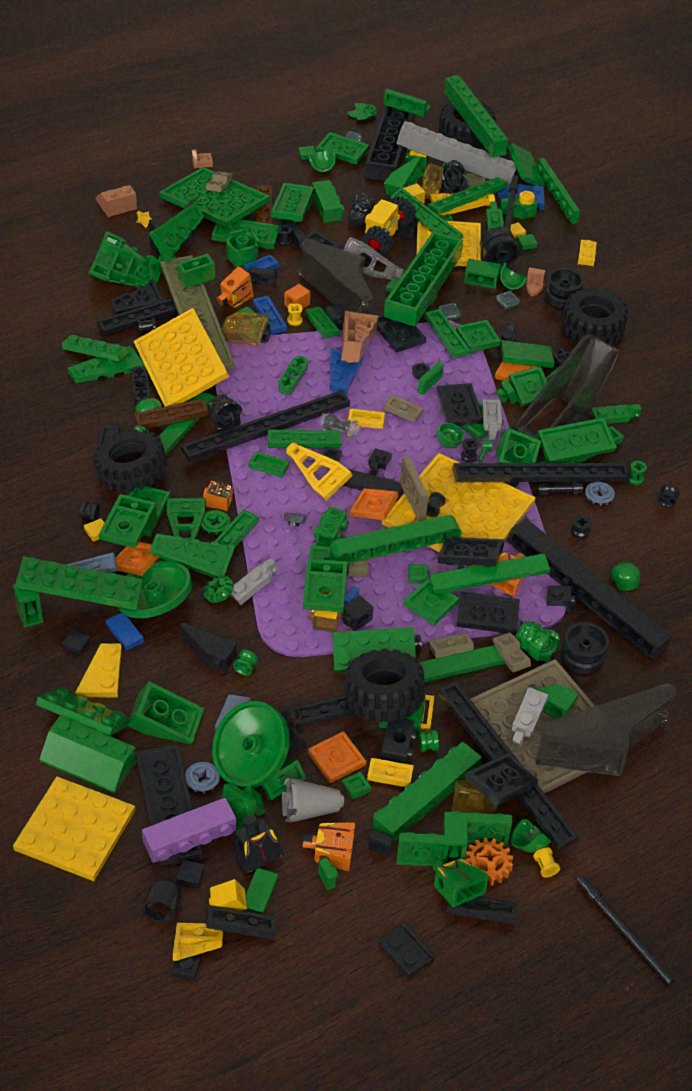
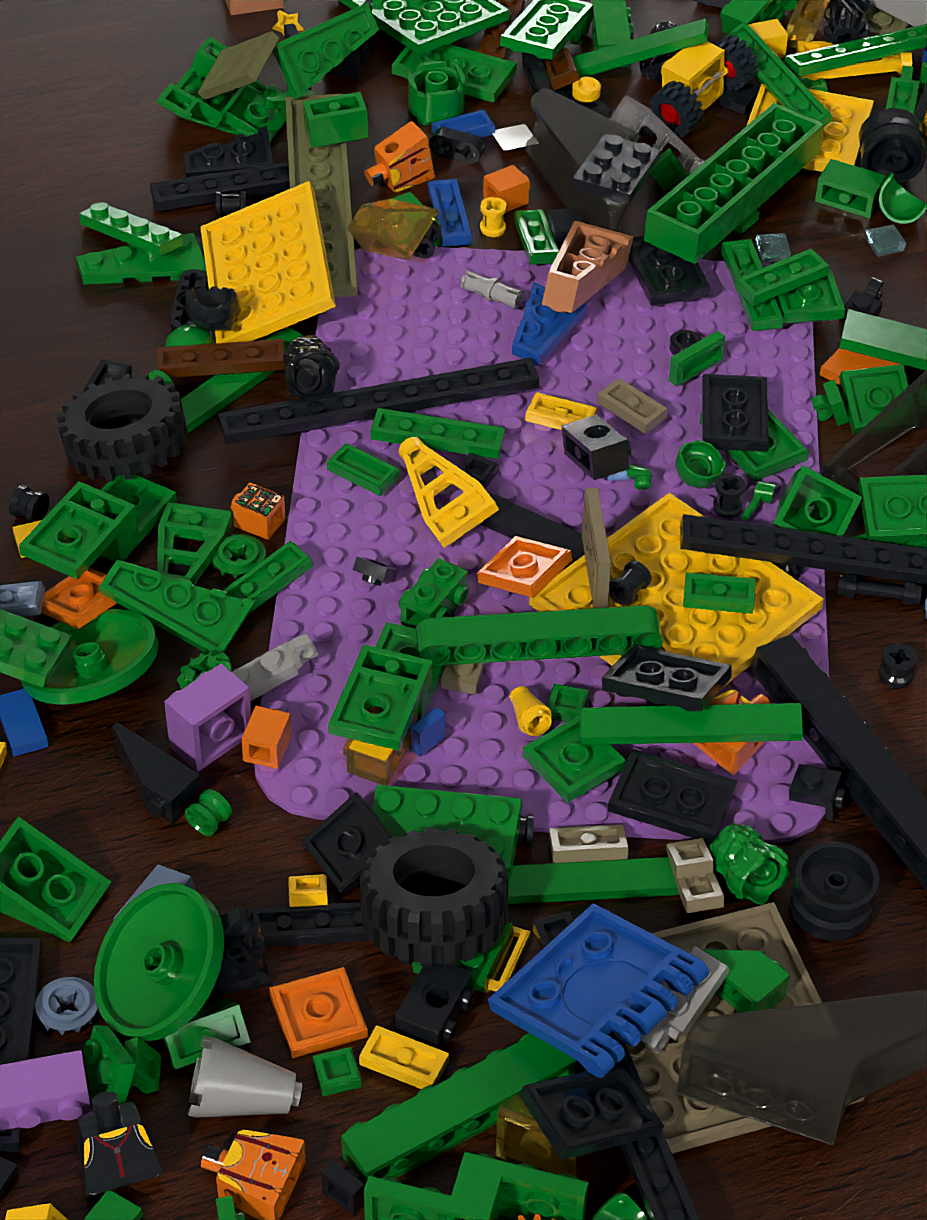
camera: 15 degrees right, 0 degrees up
black bush [278,225,292,246] -> none
green beam [279,356,308,394] -> none
clear piece [319,412,361,439] -> none
black brick [342,595,374,631] -> none
black plate [368,448,392,476] -> none
green wheel [418,730,439,752] -> none
light grey hinge [482,399,502,440] -> none
none -> medium lavender brick [164,664,251,772]
none -> black hair [185,286,241,331]
none -> olive tile [198,31,279,100]
none -> orange brick [241,706,292,769]
none -> yellow tile [289,874,328,907]
none -> black tile [301,792,394,897]
none -> light grey pin [460,270,524,309]
none -> blue hinge [488,903,709,1078]
none -> white sticker [492,124,539,150]
none -> yellow cone [509,686,552,736]
none -> reddish brown tile [543,48,580,91]
none -> green tile [548,18,709,86]
none -> black brick [561,414,631,480]
none -> yellow tile [572,77,601,102]
none -> black plate [572,134,661,205]
none -> green arm [606,464,653,490]
none -> green tile [651,148,688,191]
none -> green plate [683,572,756,614]
none -> green plate [735,248,830,306]

